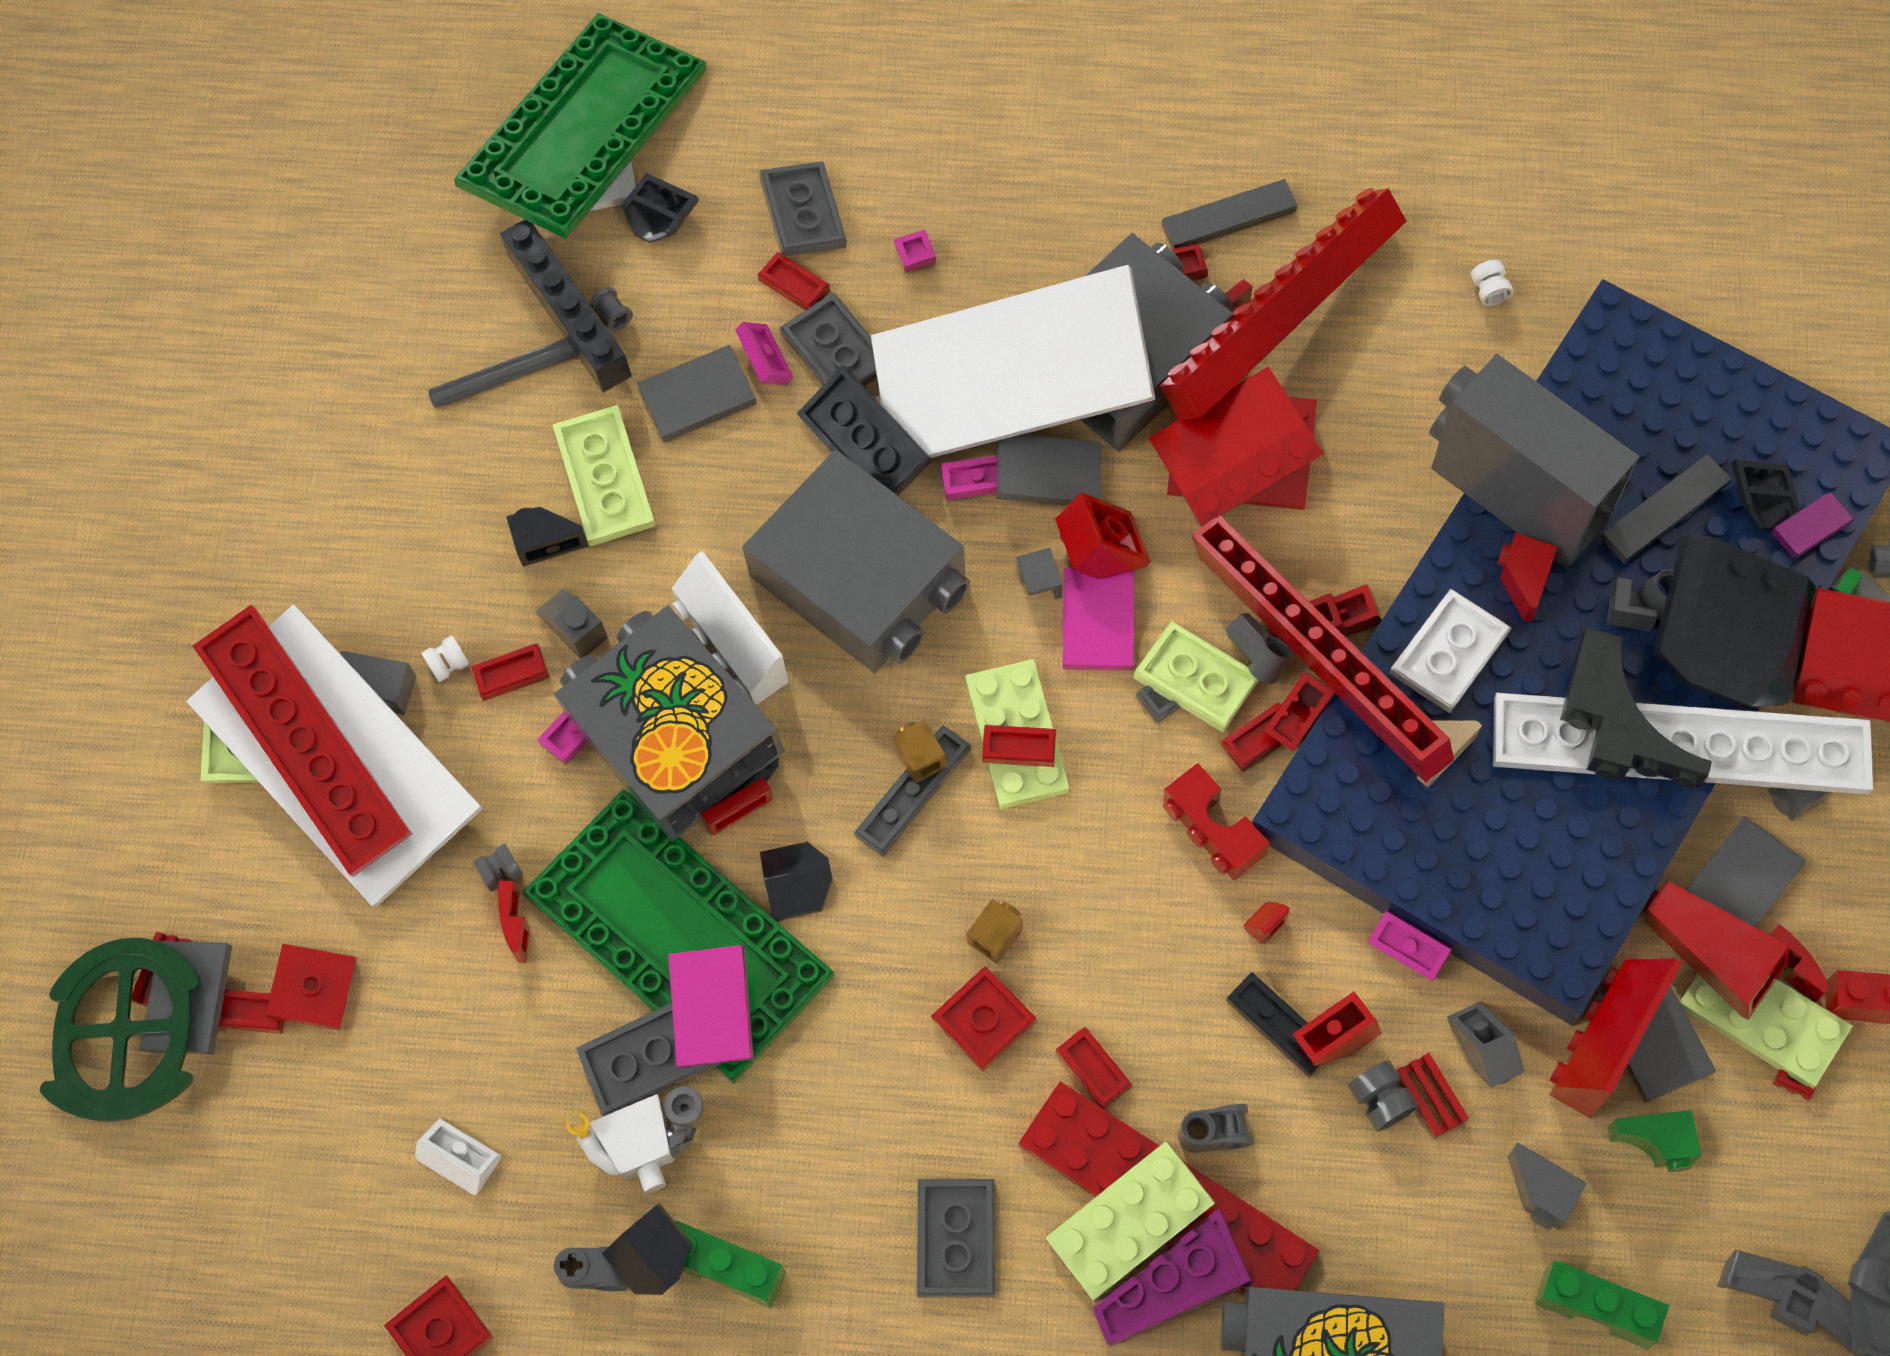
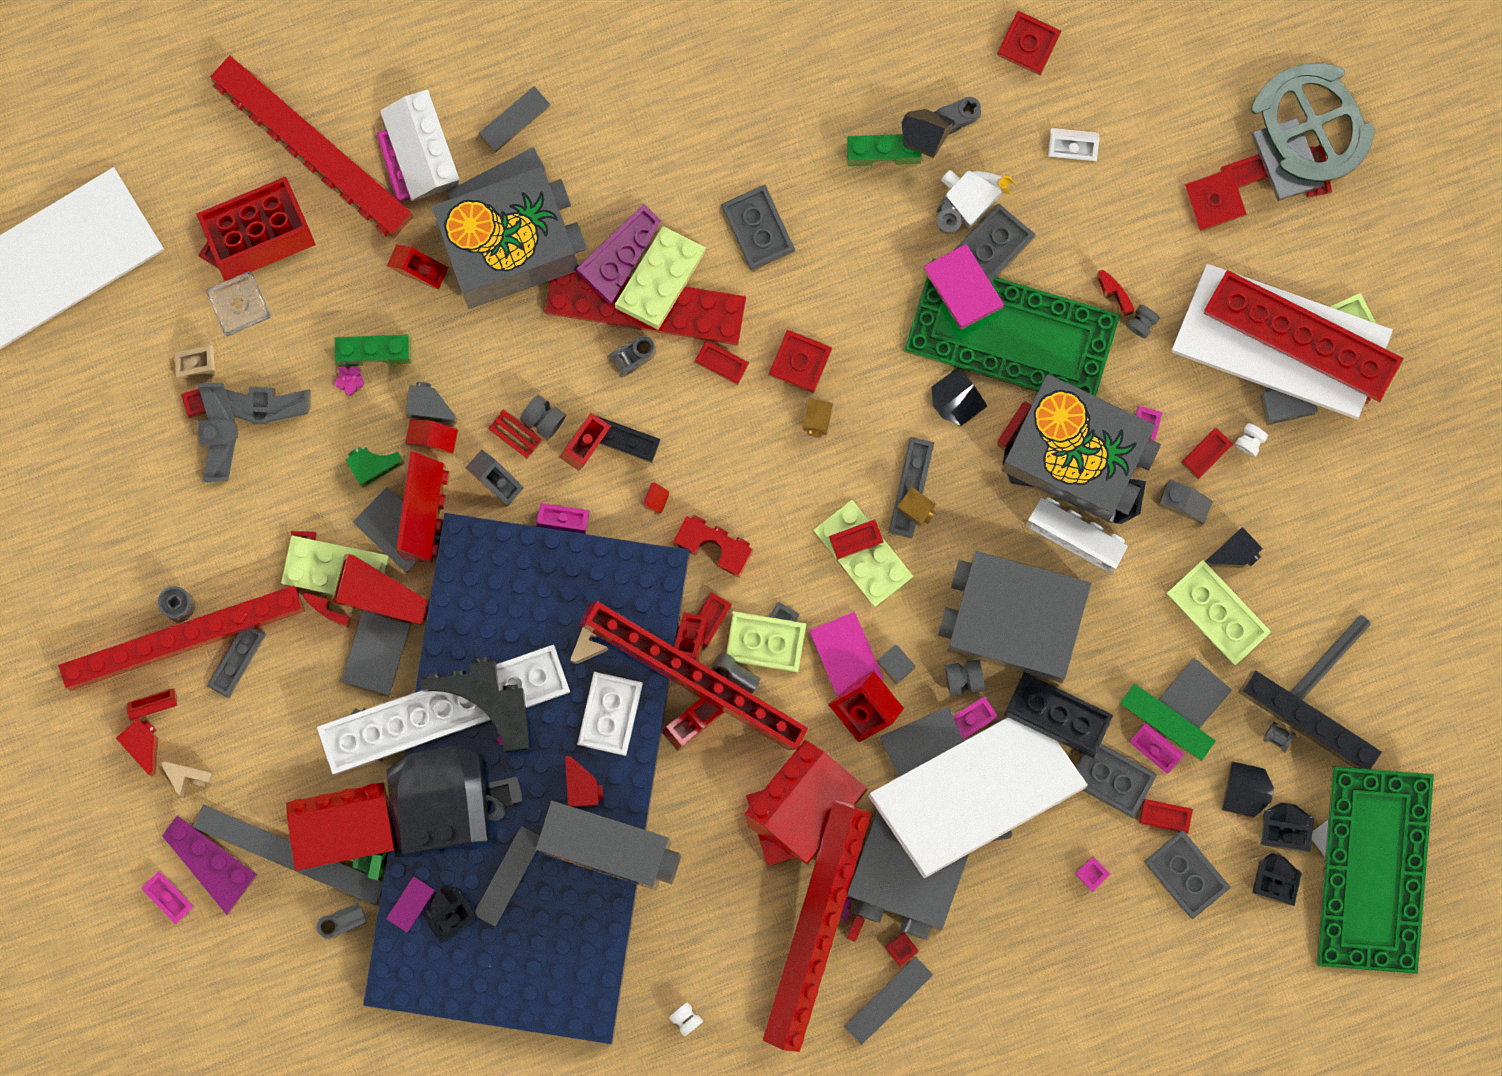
camera: 155 degrees right, 15 degrees up
none -> dark pink plant [334,366,365,395]
none -> red slope [405,420,459,454]
none -> dark grey wheel [945,659,985,697]
none -> green tile [1120,683,1216,761]
none -> black slope [1222,761,1274,817]
none -> black slope [1252,853,1302,906]

